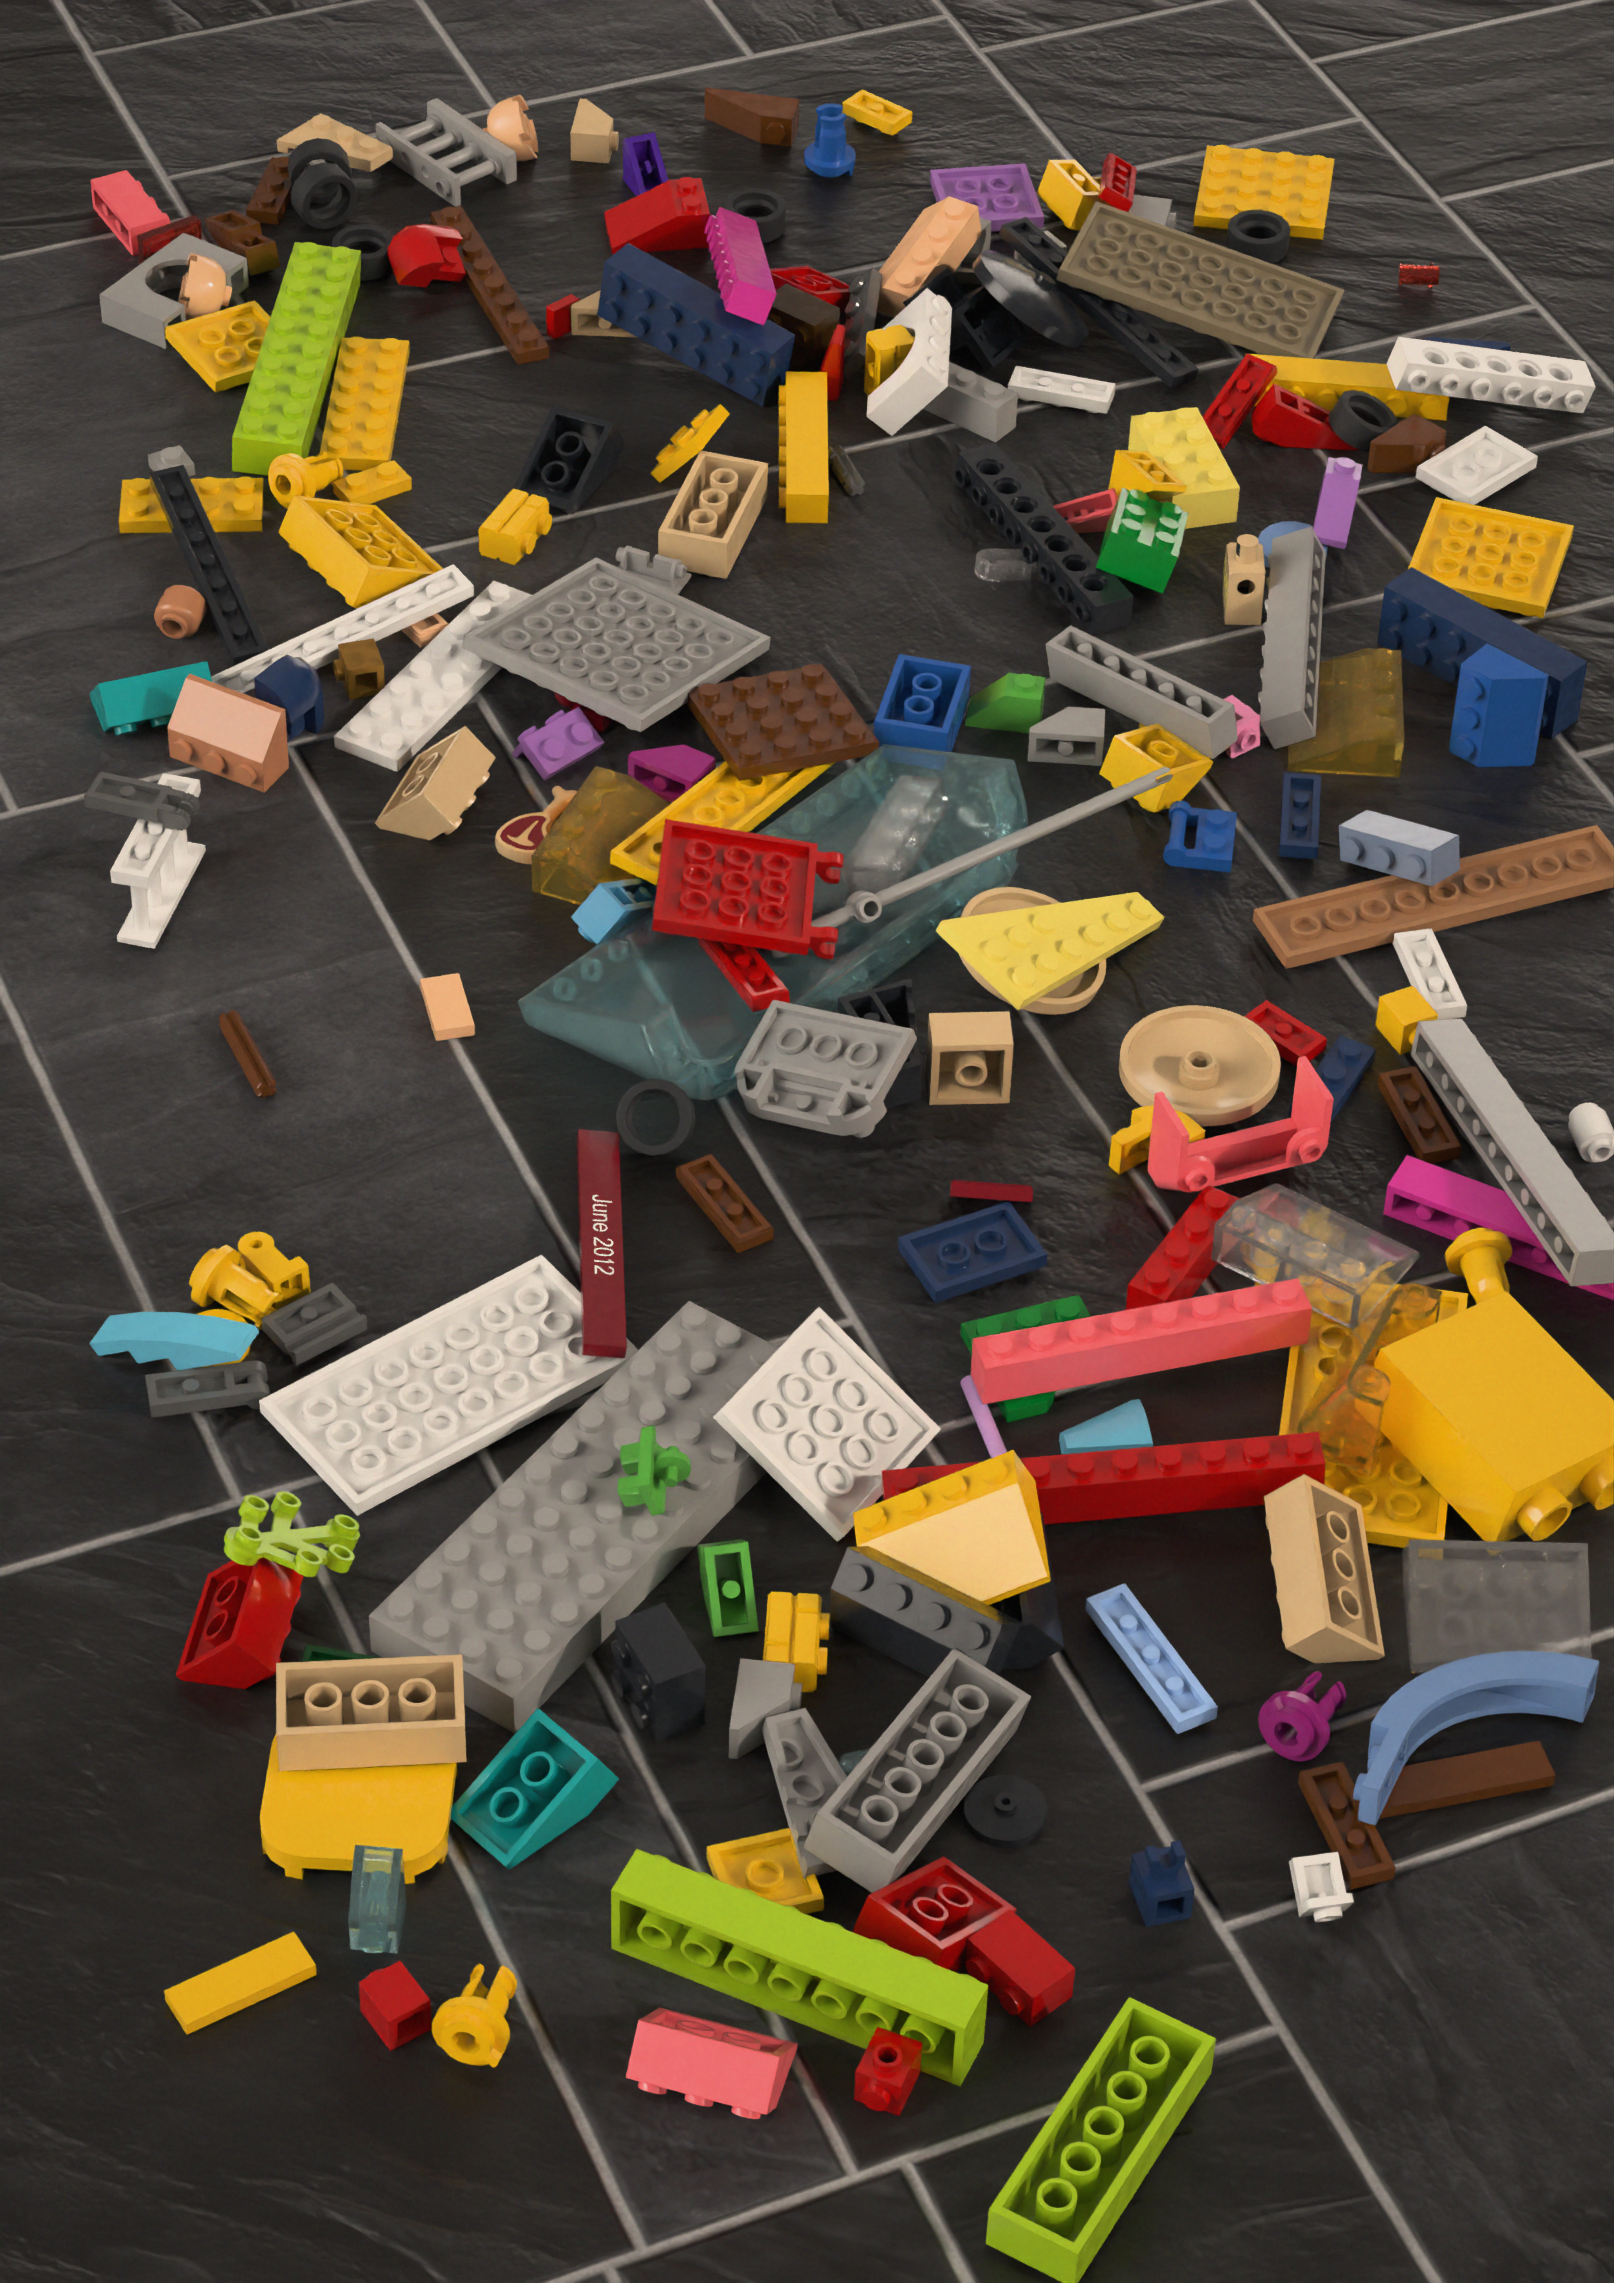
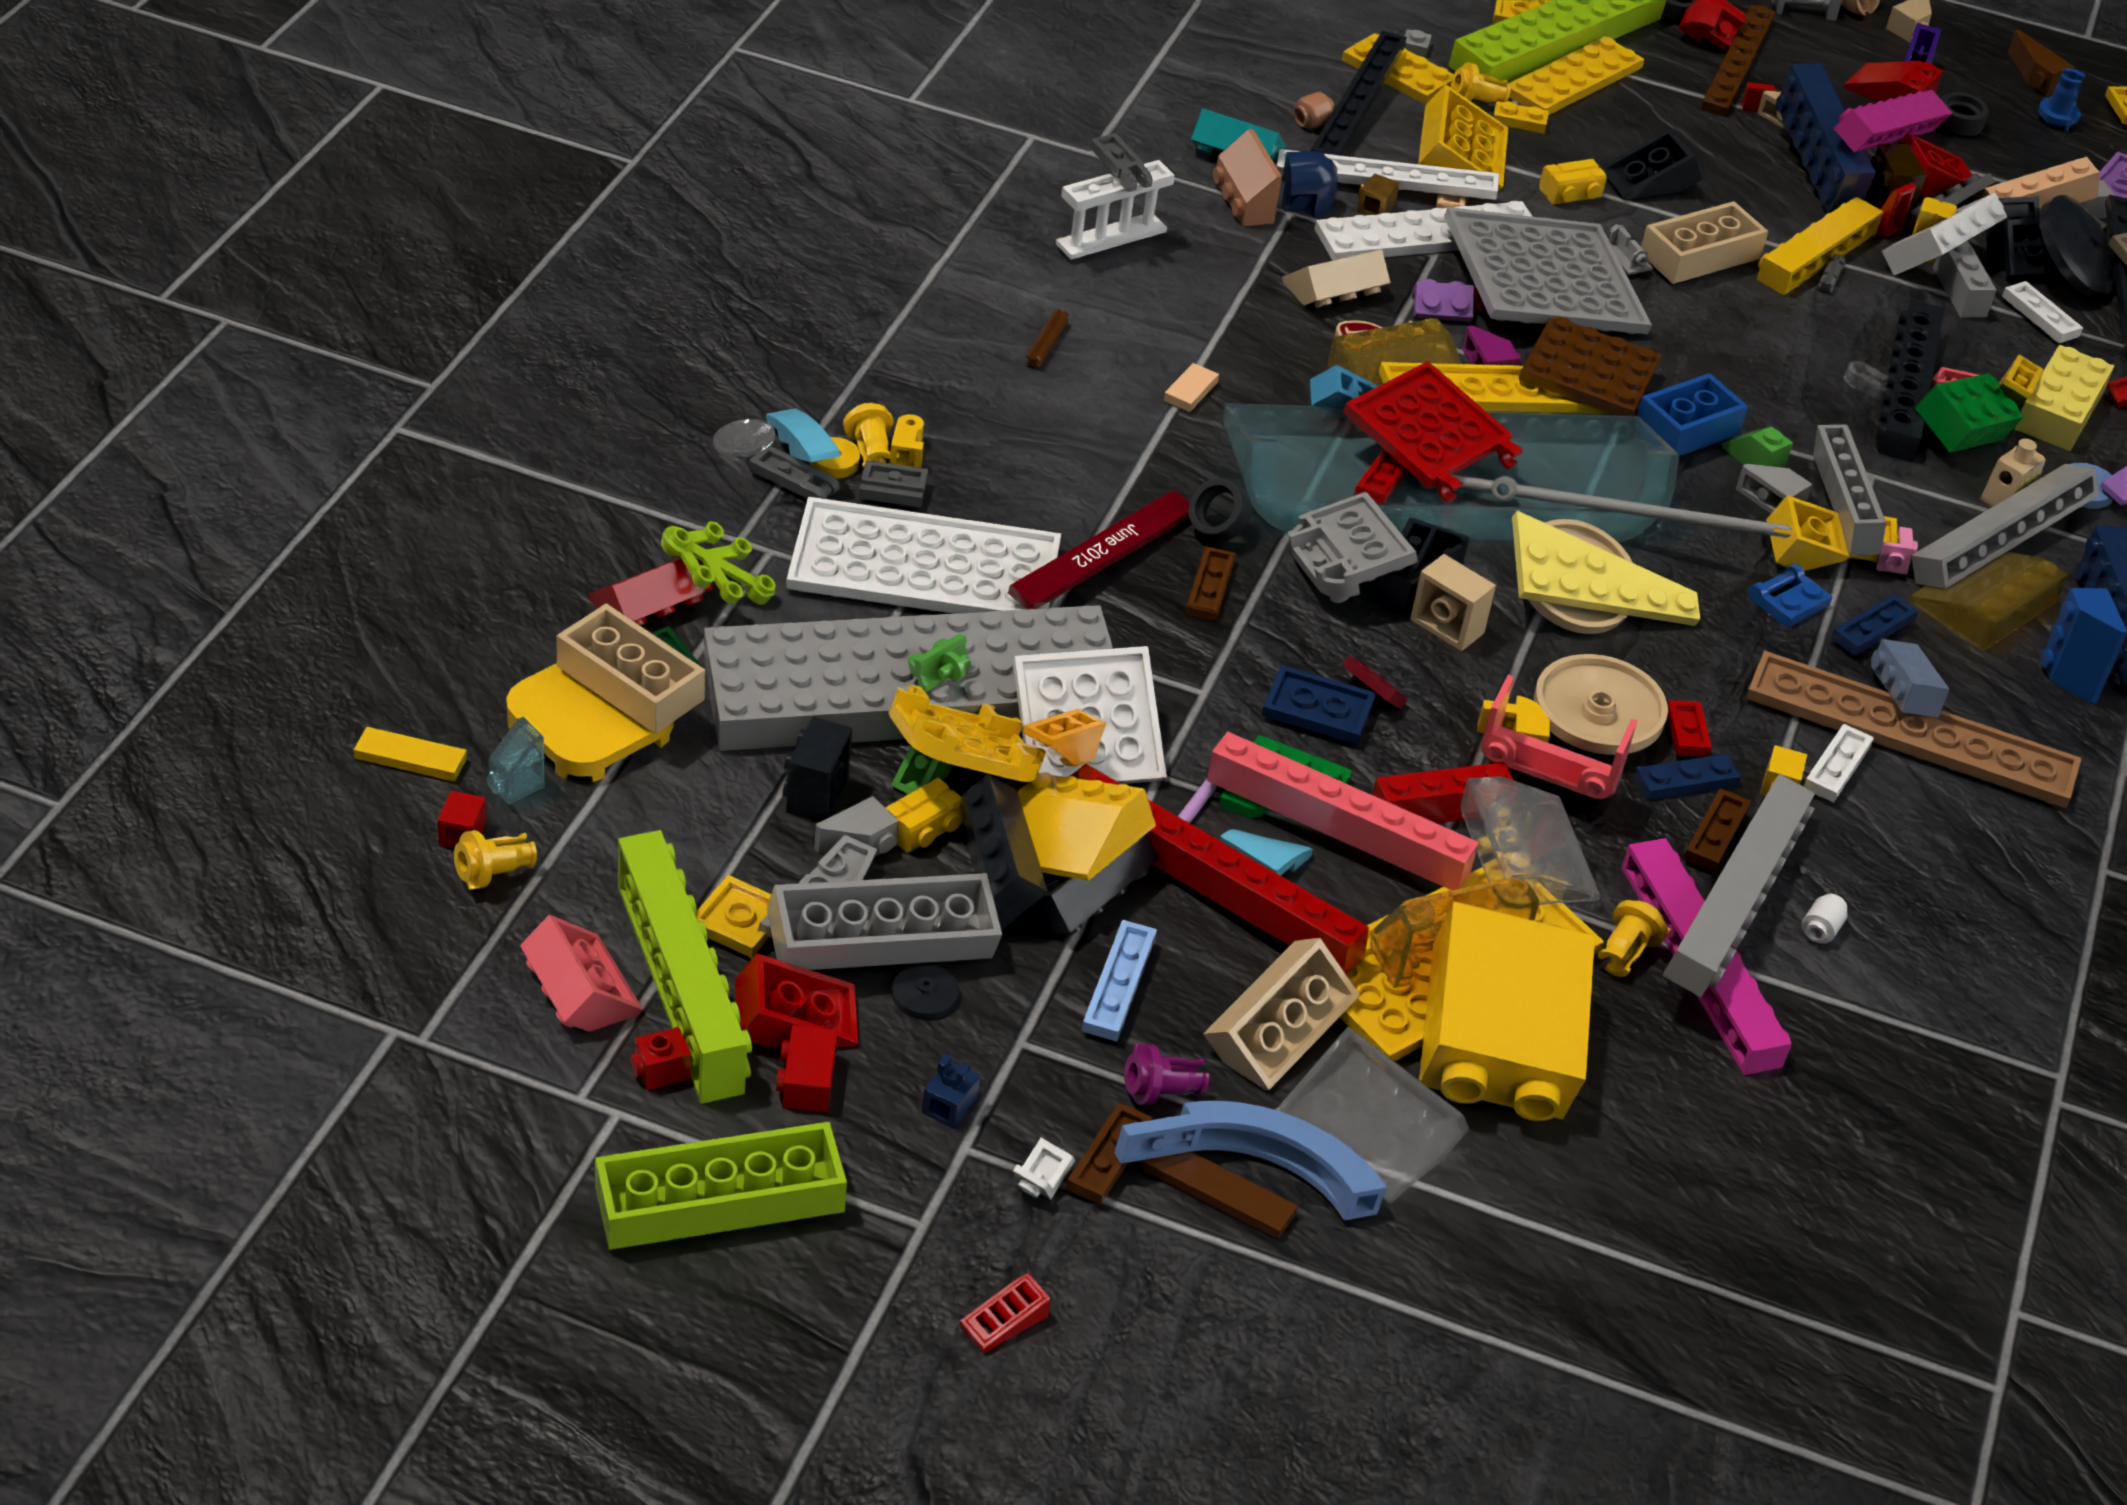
camera: 40 degrees right, 0 degrees up
teal slope [450,1708,619,1870] -> none
yellow plate [650,404,730,483] -> none
clear brick [842,775,949,895] -> none
none -> clear dish [713,419,776,457]
none -> yellow tile [888,685,1046,782]
none -> red slope [960,1273,1051,1353]
none -> light orange slope [1022,709,1106,767]

